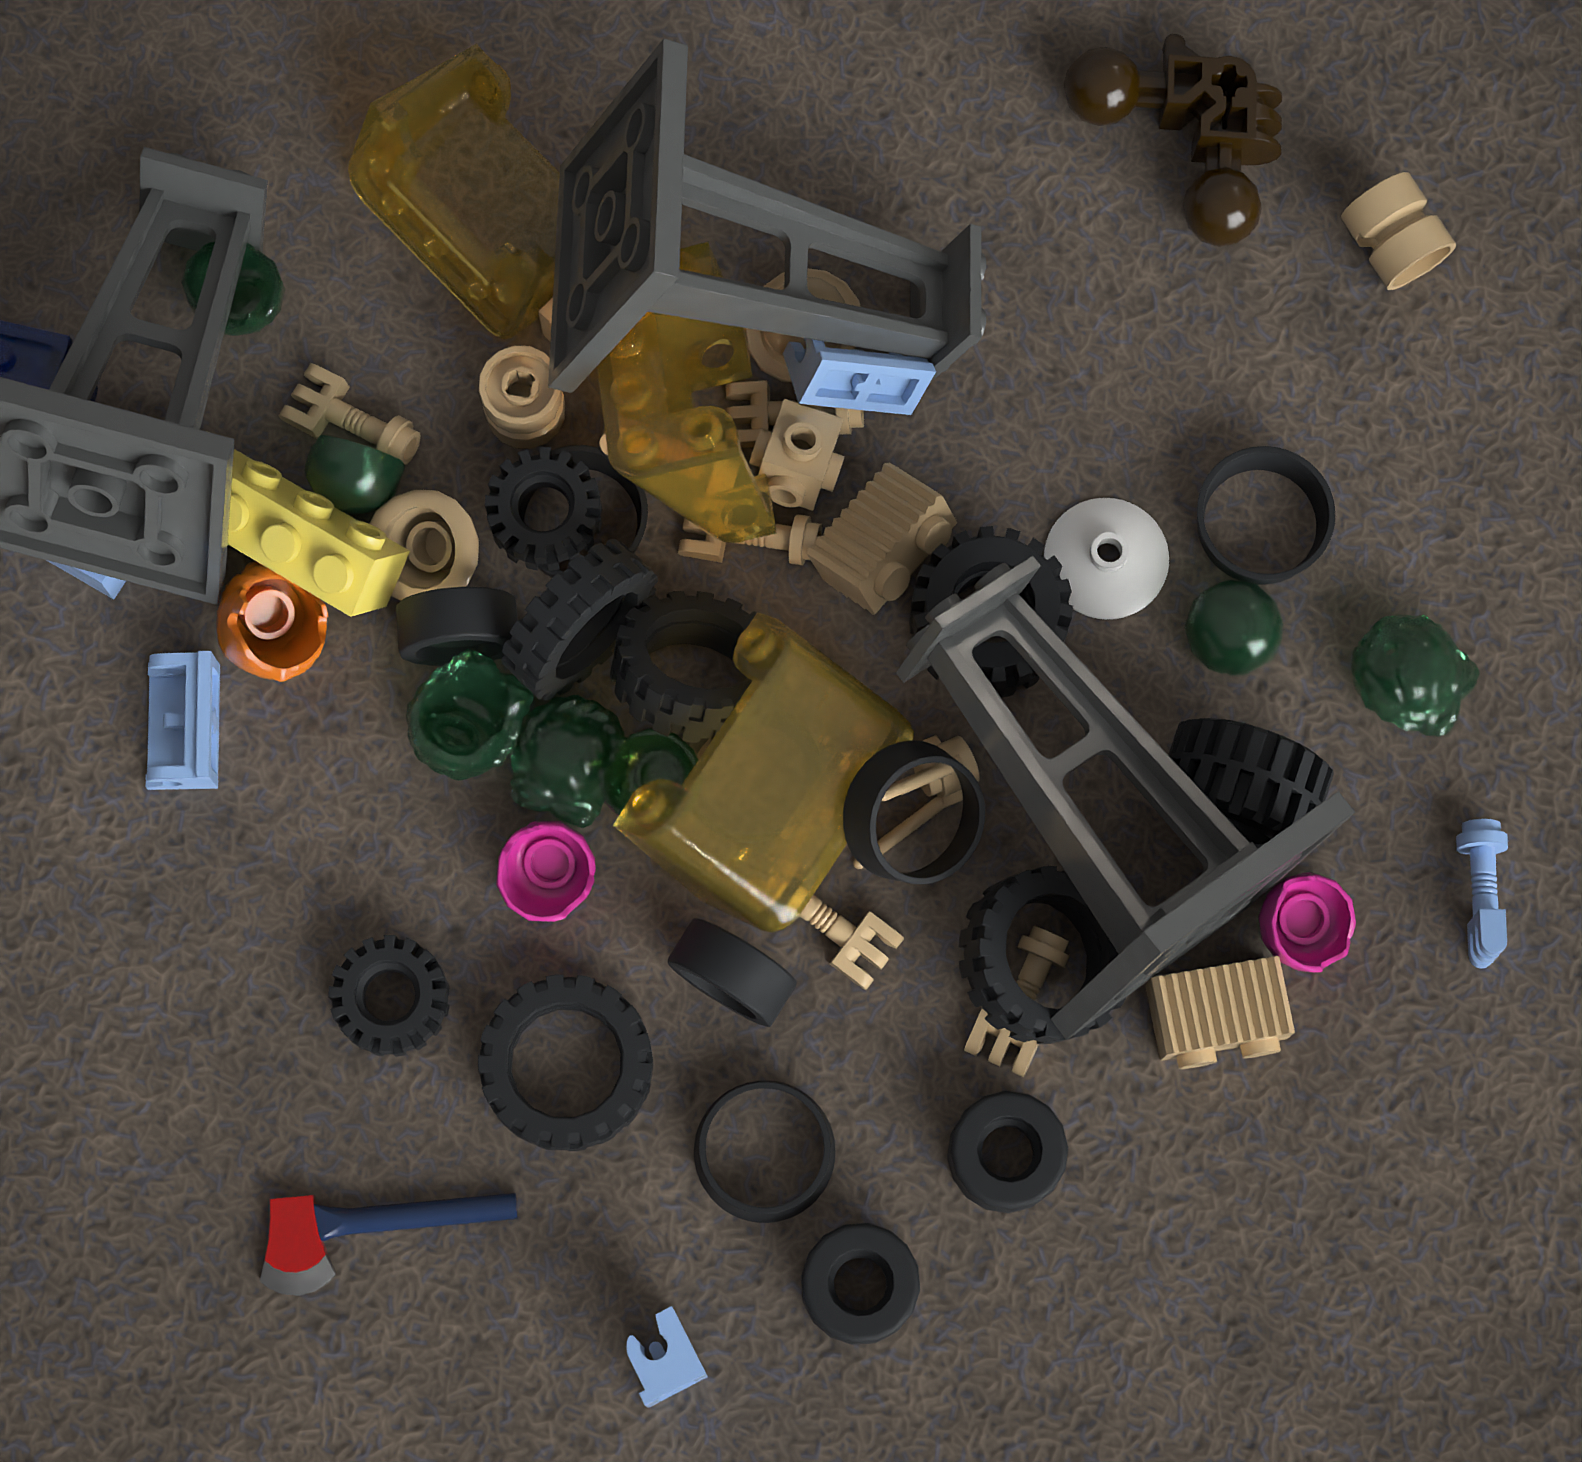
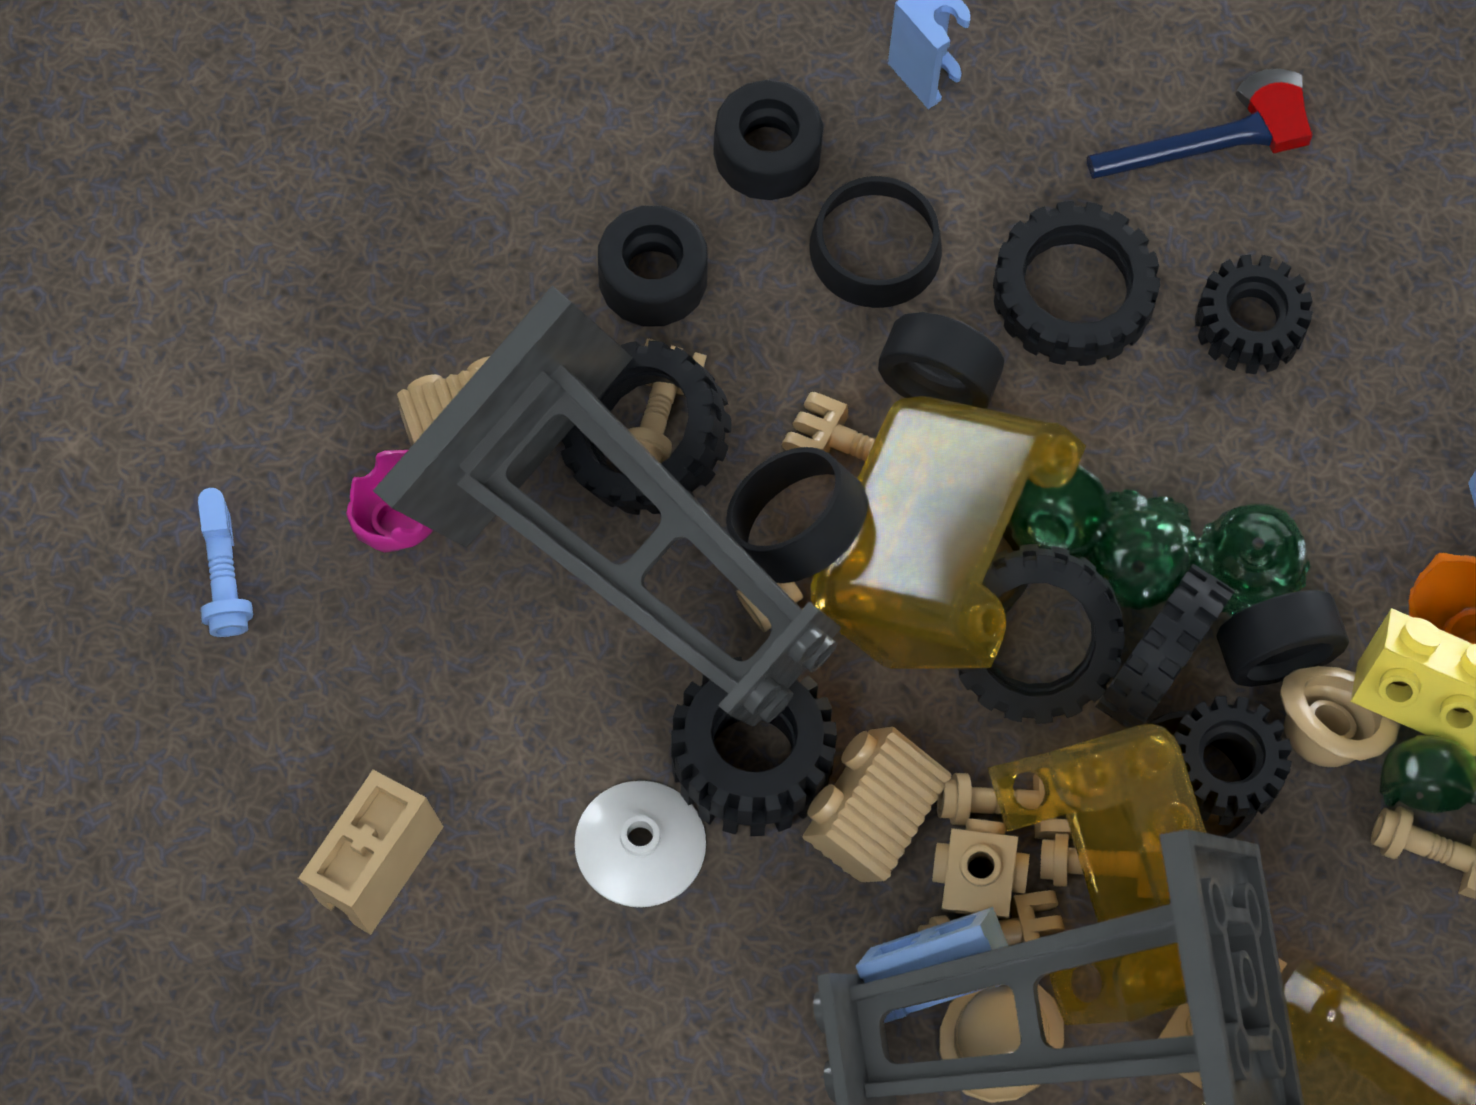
camera: 170 degrees right, 10 degrees down
tan wheel [479,346,565,449] -> none
dark pink hair [496,821,596,922] -> none
black tyre [1168,718,1334,848] -> none
clear green hair [1184,580,1285,676] -> none
black tyre [1197,446,1336,585] -> none
clear green hair [1351,614,1480,737] -> none
none -> tan hinge [298,770,444,935]

